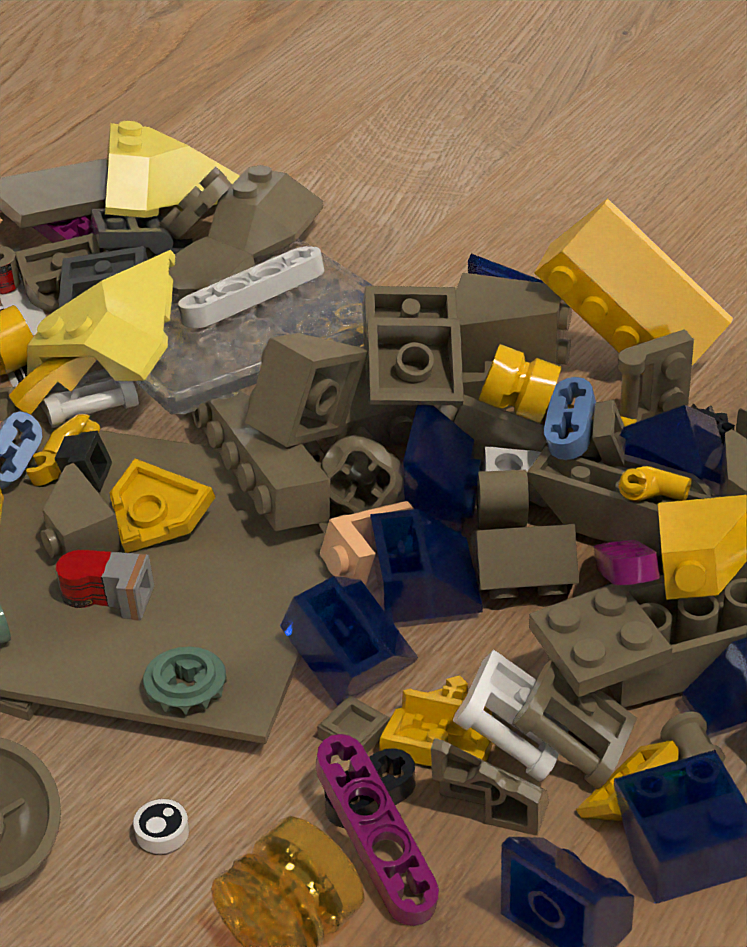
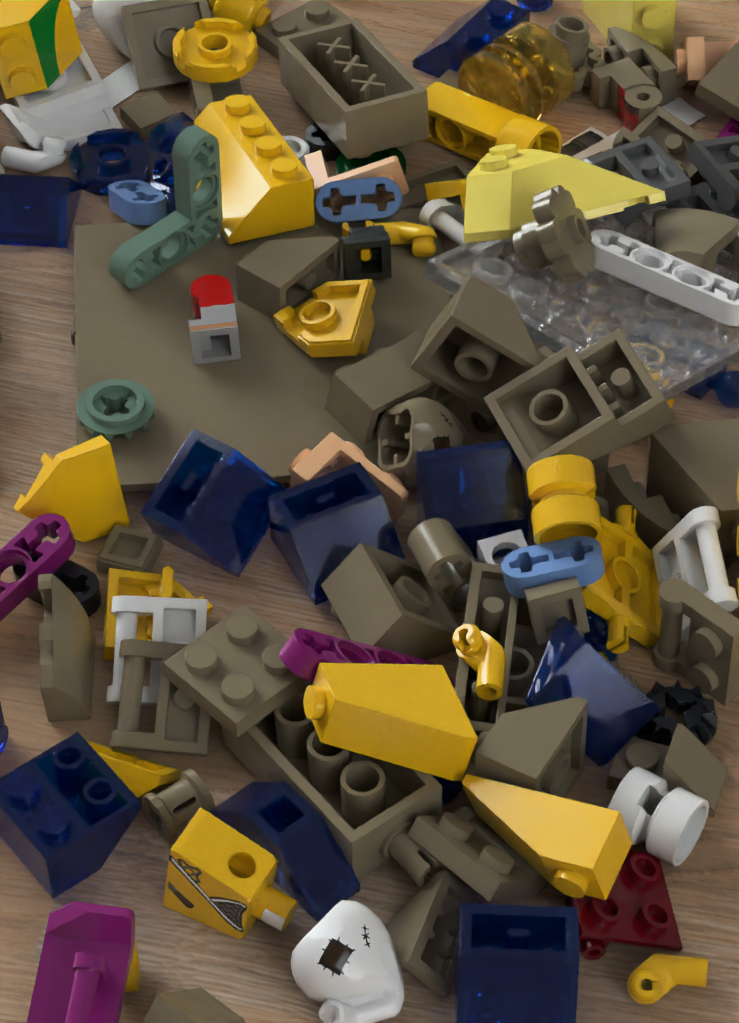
camera: 70 degrees right, 5 degrees up
none -> yellow slope [13,435,131,543]
none -> dark tan plant [513,185,596,283]
none -> white plate [652,506,739,643]

